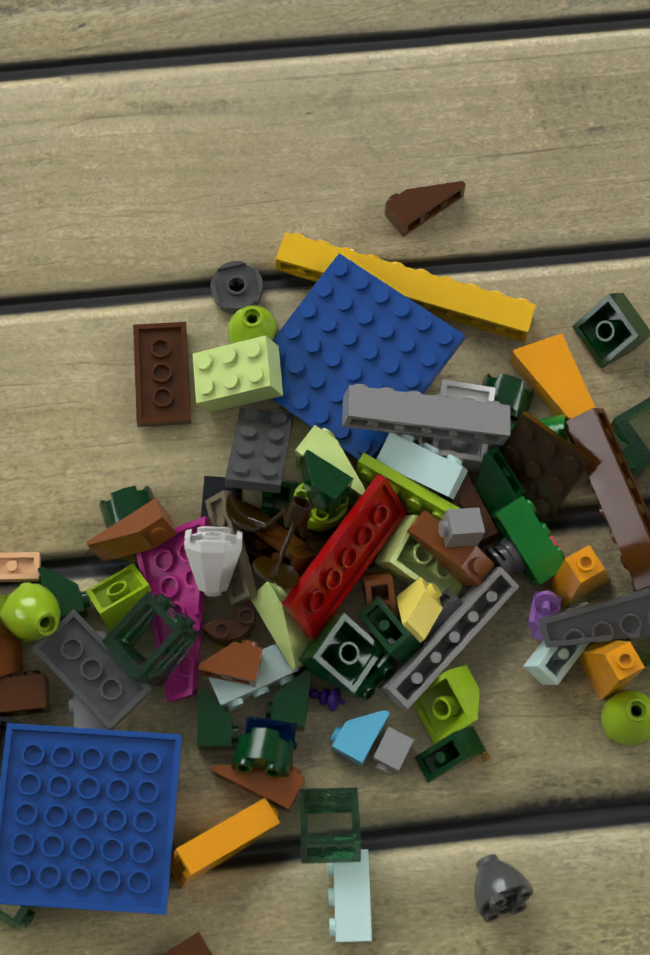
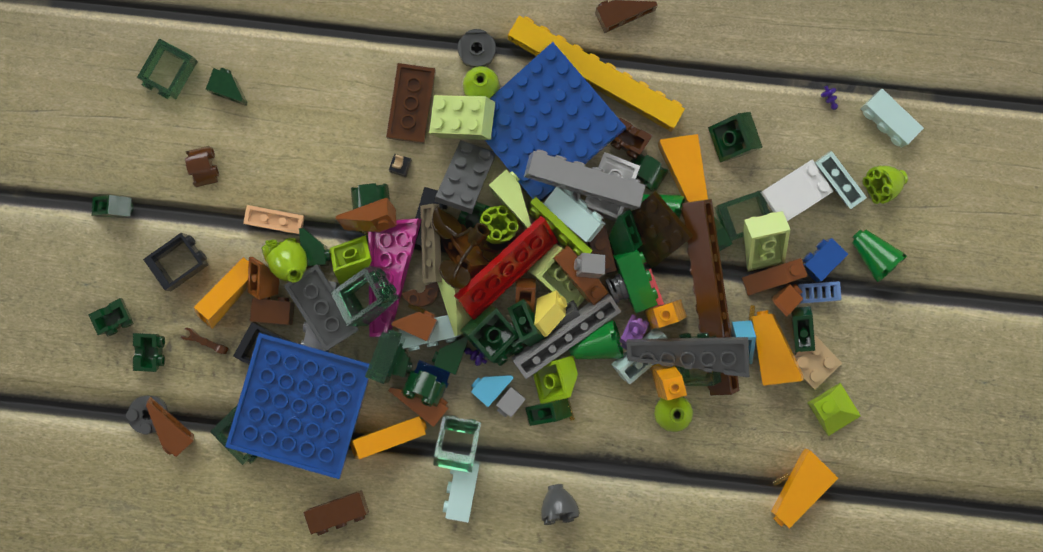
camera: 15 degrees right, 15 degrees up
white cone [184,526,243,597] -> none
dark green slope [300,449,354,515] -> none
none -> clear green window [365,329,405,384]
none -> black piece [389,154,412,177]
none -> green cone [569,320,624,360]
none -> reddish brown cylinder [610,118,653,159]

